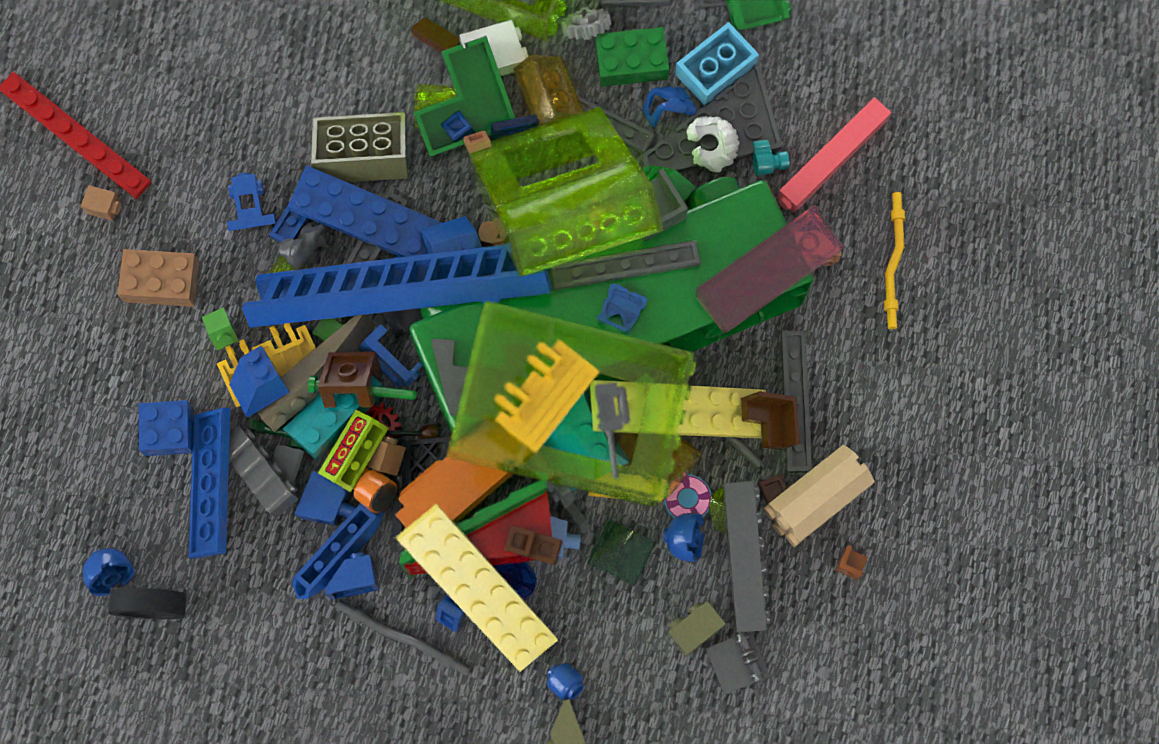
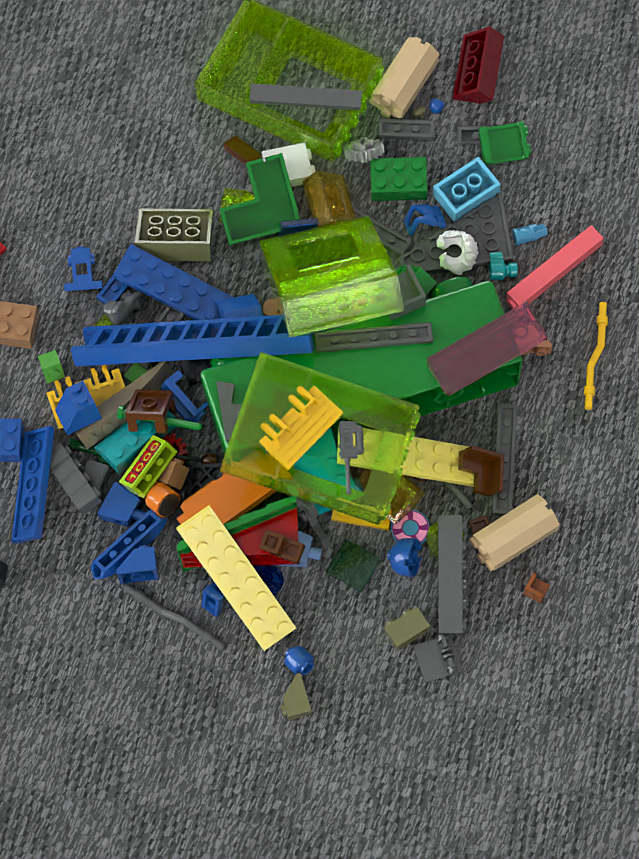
camera: 10 degrees right, 5 degrees down
blue slope [441,111,475,142] -> none
nougat tile [463,131,492,154] -> none
blue piece [597,283,648,335] -> none
none -> dark azure hinge [512,224,548,245]

